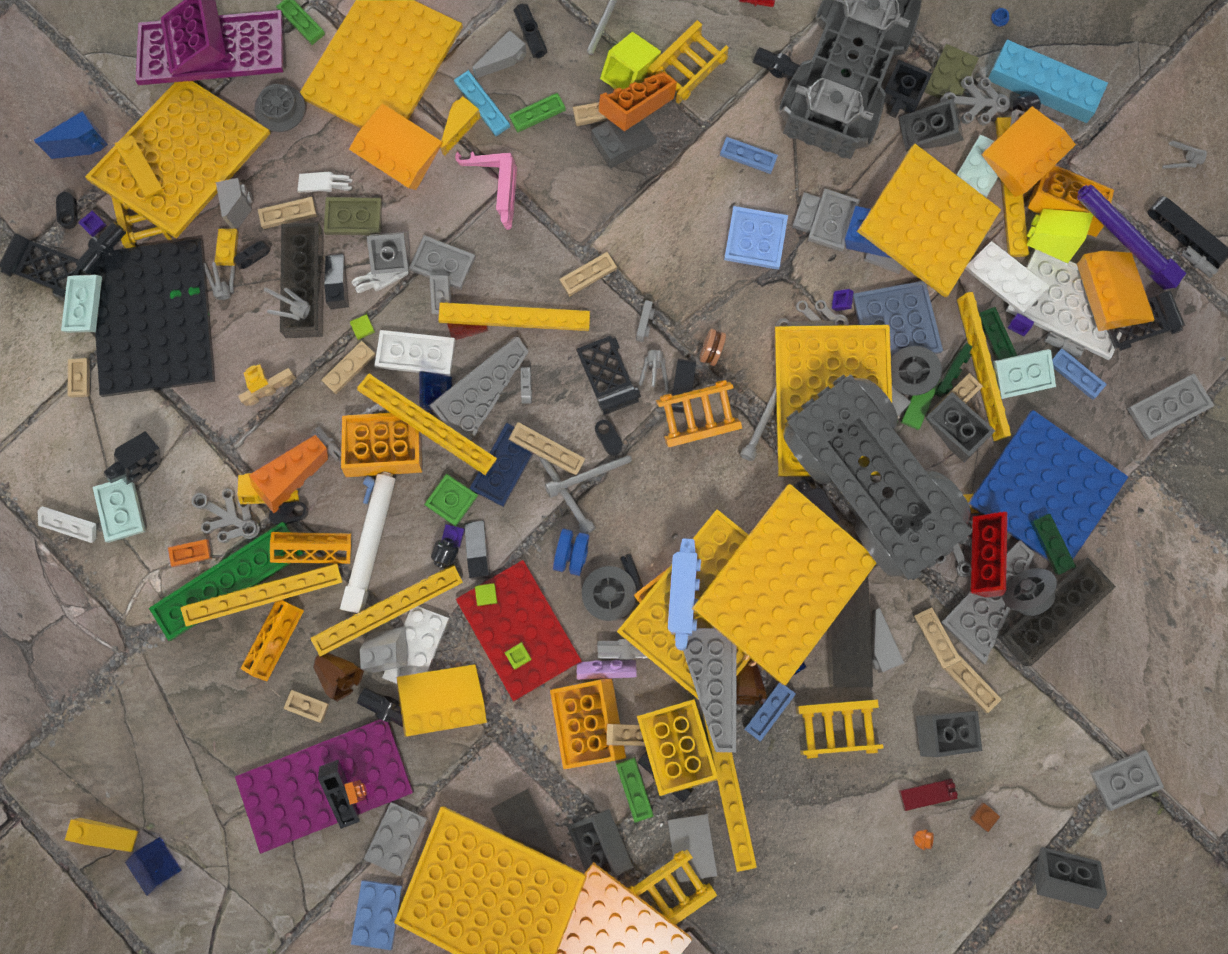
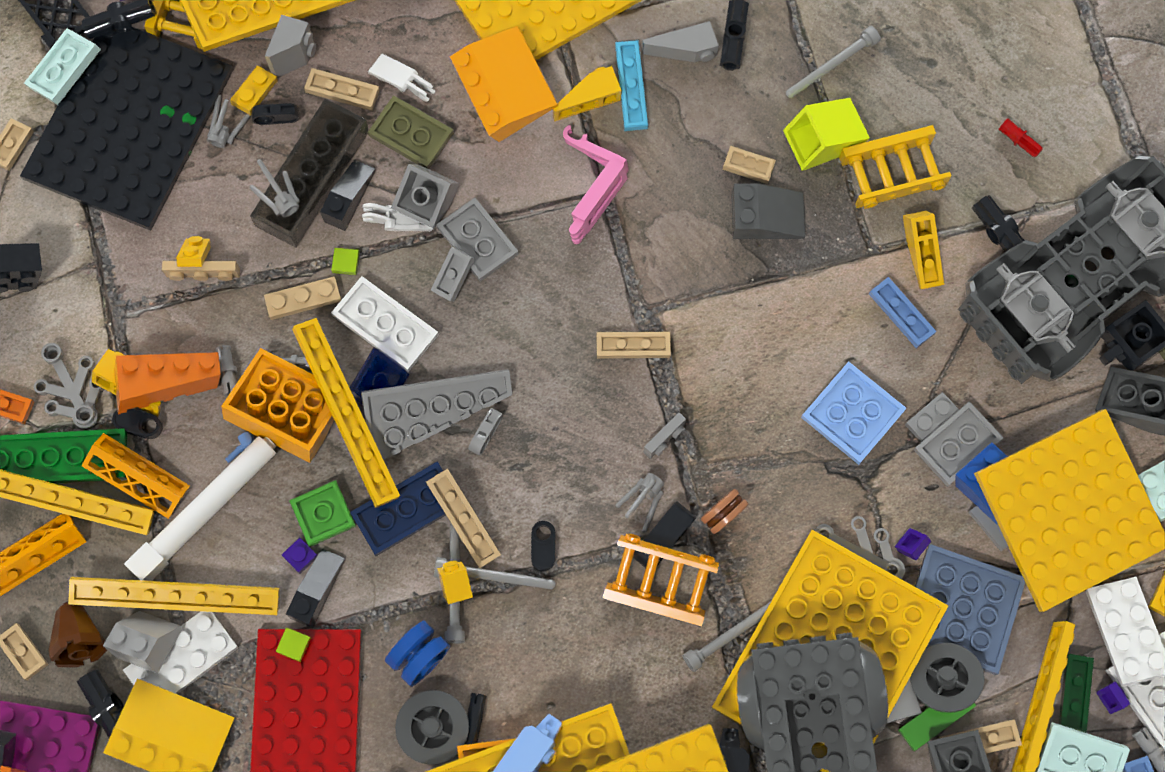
camera: 30 degrees right, 5 degrees down
black head [431,538,459,568] -> none
yellow plate [439,303,590,331] -> none
clear red plate [447,323,488,340] -> none
lime tile [504,642,532,670] -> none
bright green tile [509,93,566,133] -> none
black piece [576,336,641,416] -> none
orange wedge [598,72,677,132] -> none
dark green plate [934,343,972,398] -> none
none -> yellow brick [437,561,473,604]
none -> yellow slope [903,211,944,289]

